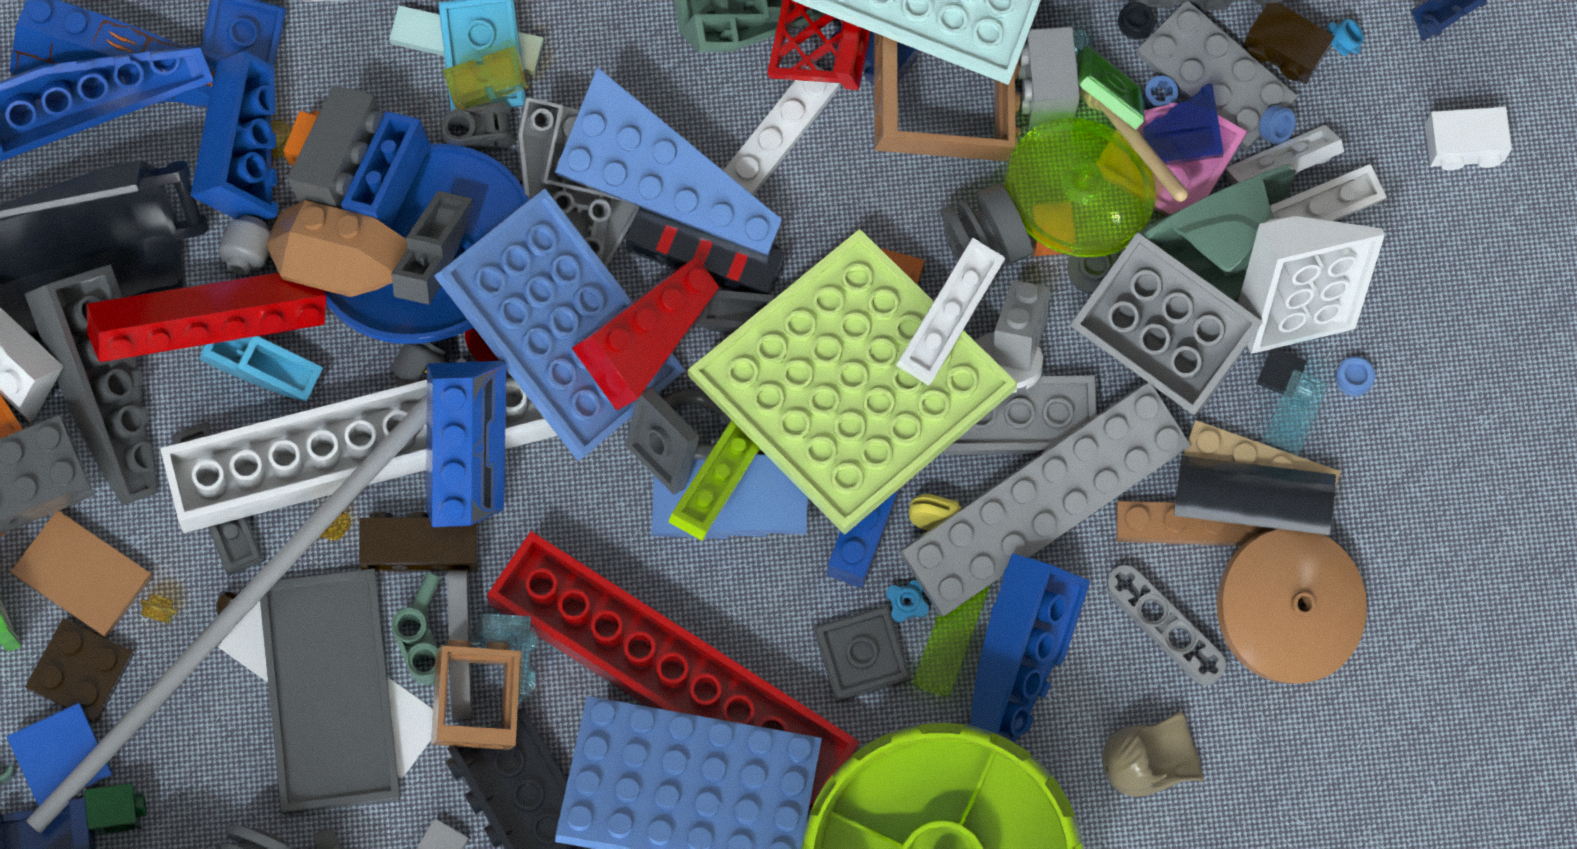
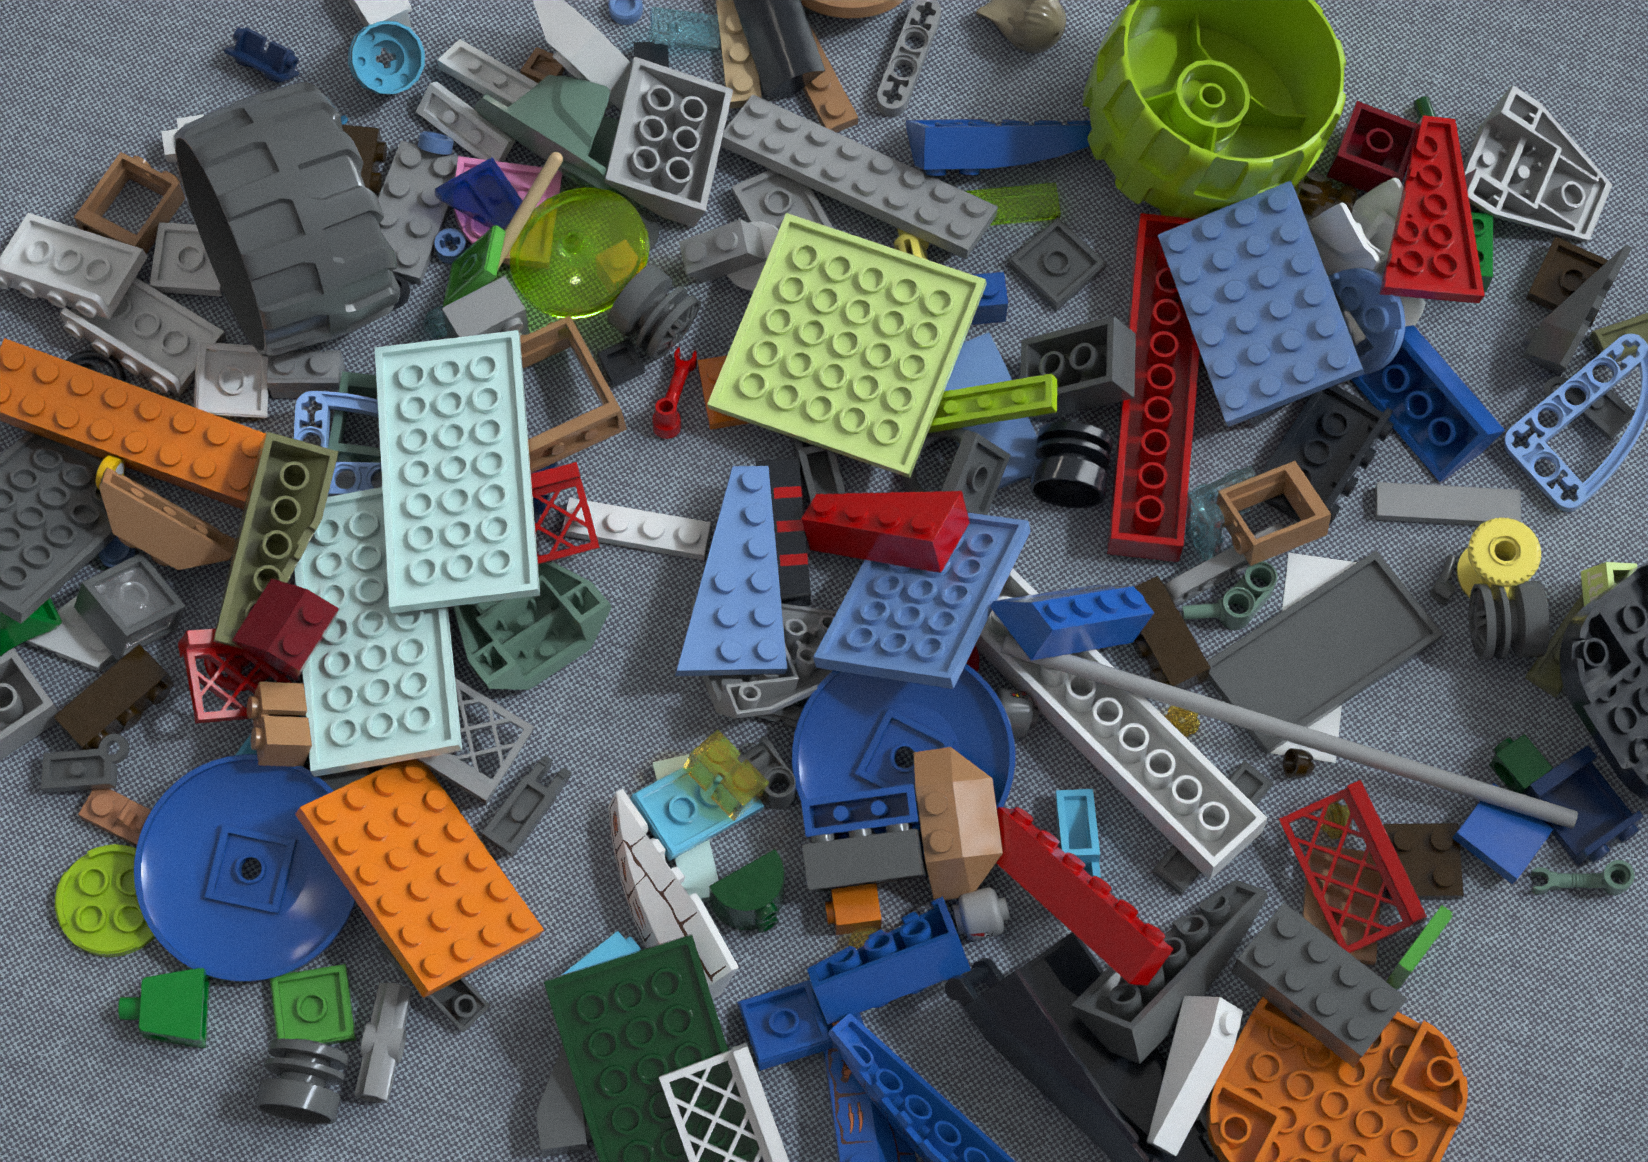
camera: 115 degrees left, 5 degrees down
dark grey slope [391,191,473,305] -> none
dark azure plate [886,580,929,623] -> none
white plate [896,238,1005,386] -> none
none -> medium azure wheel [348,21,425,94]
none -> black plate [597,338,645,387]
none -> red brick [652,347,697,439]
none -> dark green brick [709,849,784,933]
none -> dark grey brick [1020,316,1136,420]
none -> black wheel [1029,422,1113,508]
none -> red fence [1279,780,1427,954]

